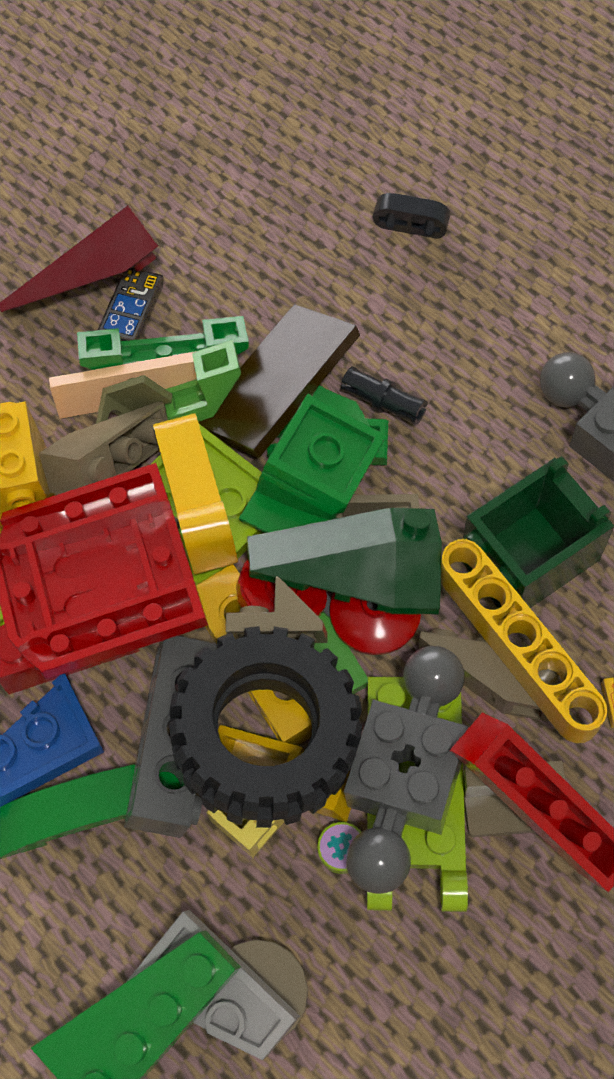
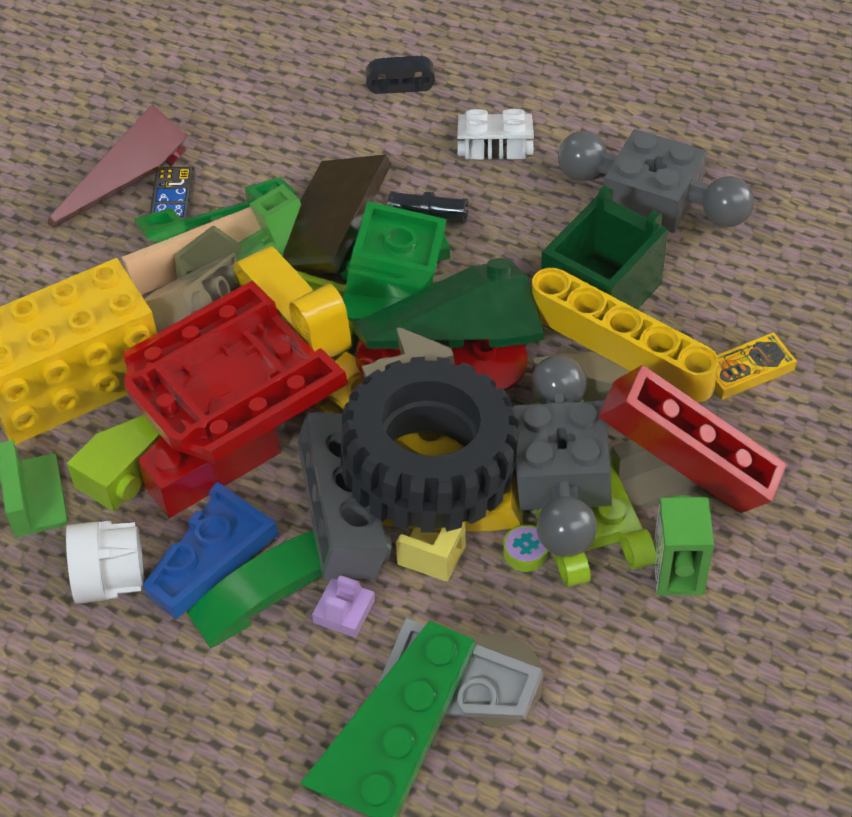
camera: 20 degrees left, 15 degrees down
none -> lavender tile [312,575,375,638]
none -> white hinge [457,109,534,160]
none -> bright green brick [654,495,714,595]

